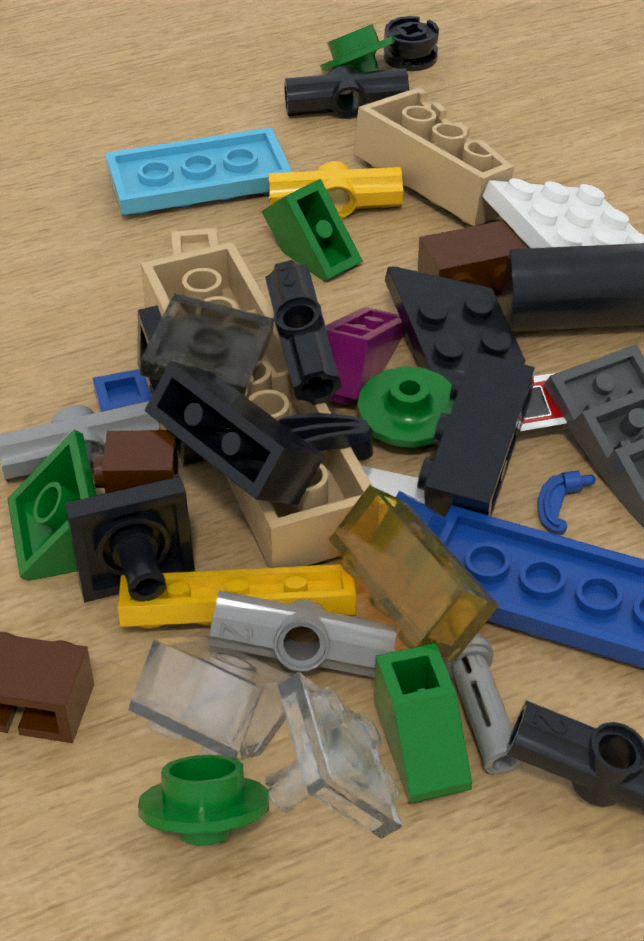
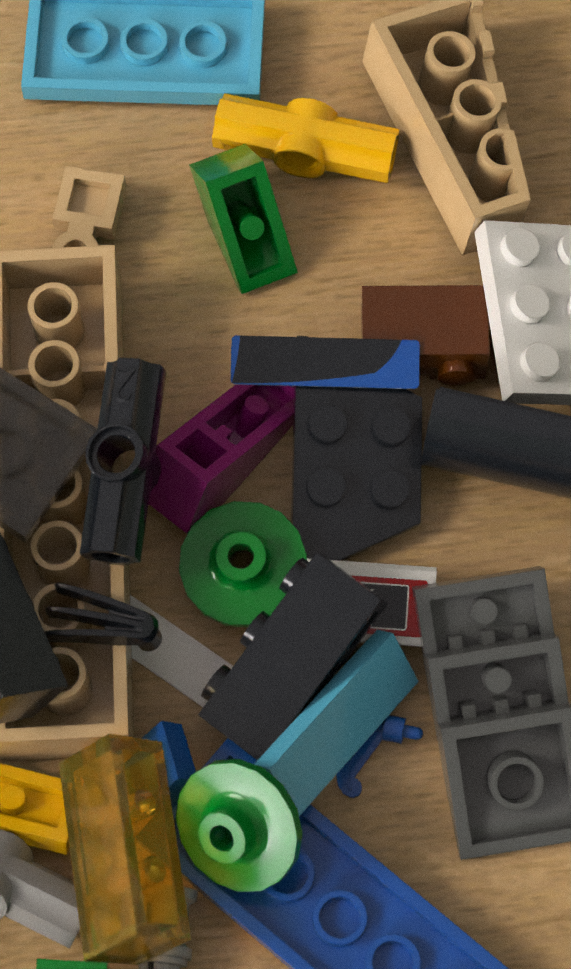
camera: 20 degrees right, 25 degrees up
none -> green piece [176,759,303,892]
none -> black sticker [231,335,420,389]
none -> medium azure tile [254,630,419,816]

